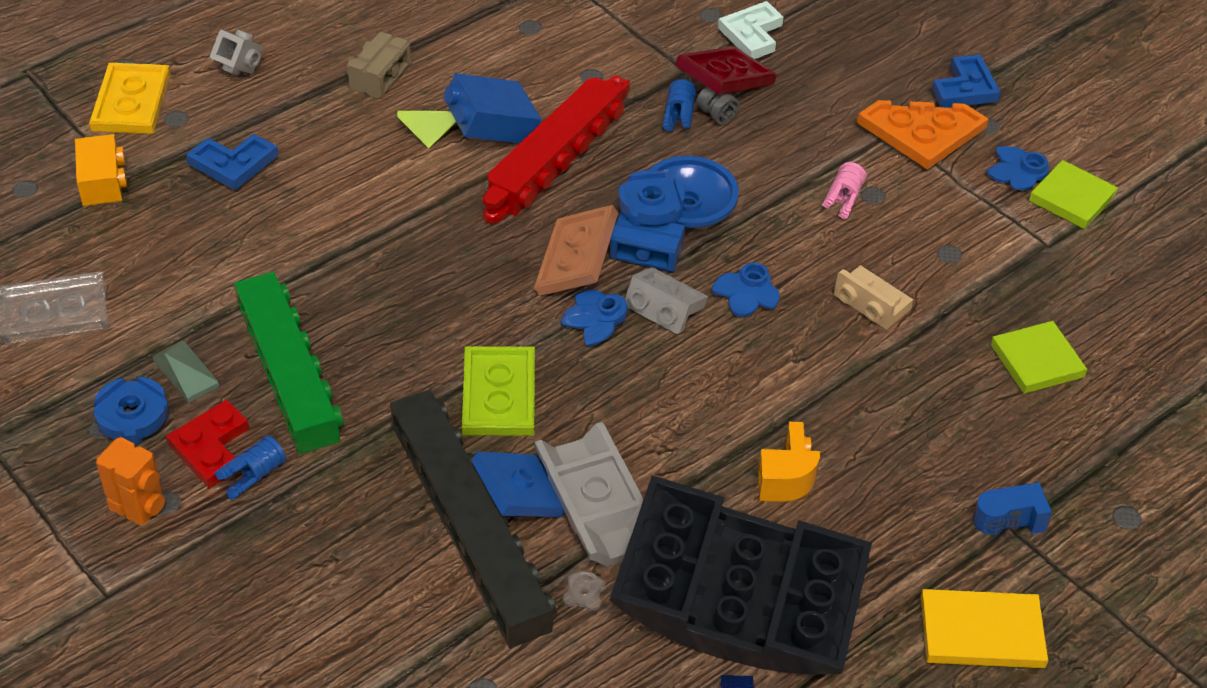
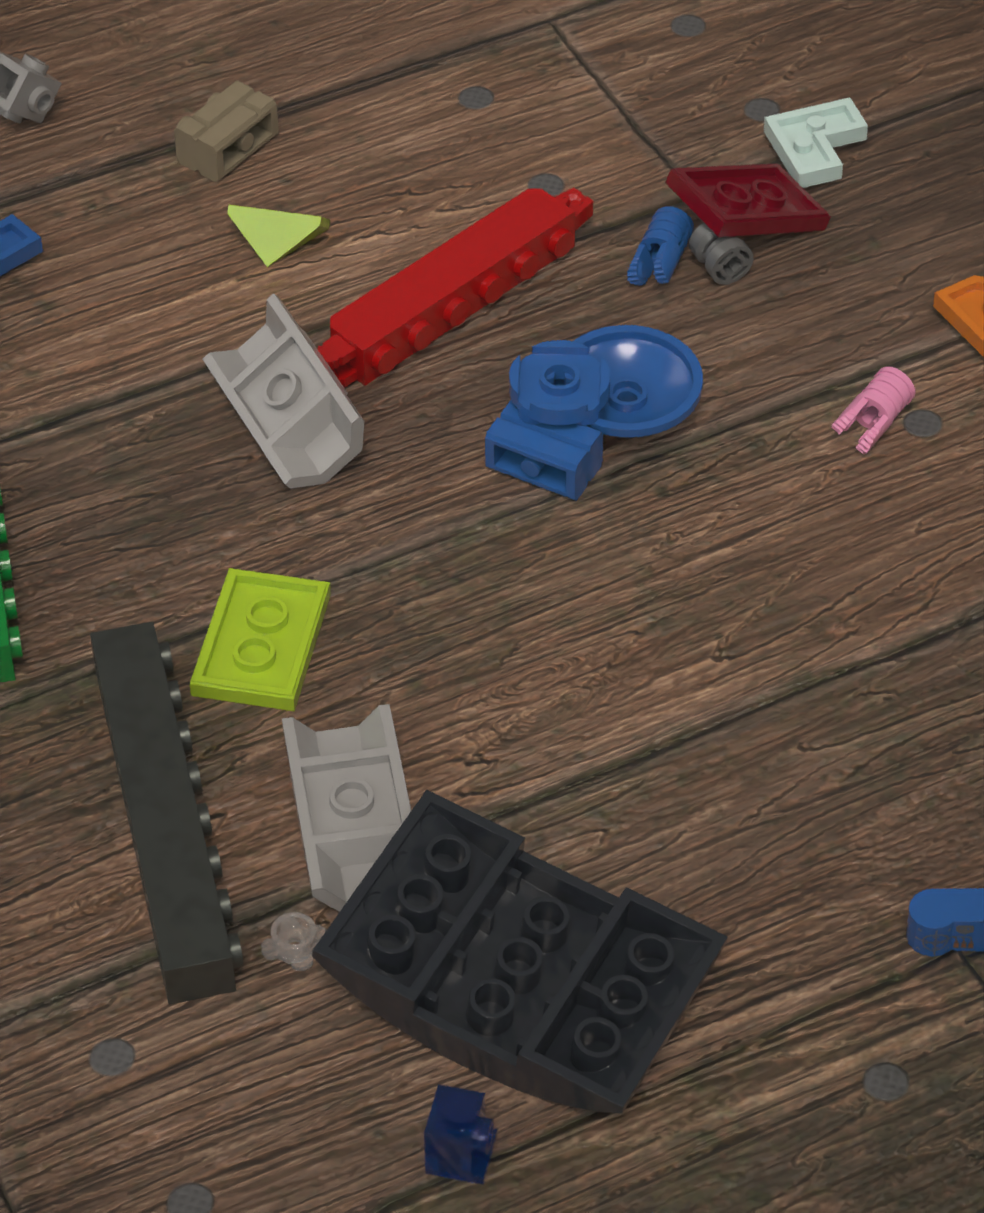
camera: 15 degrees right, 0 degrees up
blue brick [443,73,542,143] -> none
blue plate [471,451,564,517] -> none
nougat tile [534,205,618,296] -> none
blue plate [561,290,628,347] -> none
light grey bracket [625,267,708,334] -> none
blue plate [712,262,780,317] -> none
light orange brick [758,421,820,502] -> none
tan bracket [834,265,913,330] -> none
yellow tile [920,589,1048,668] -> none
none -> light grey piece [203,293,365,489]

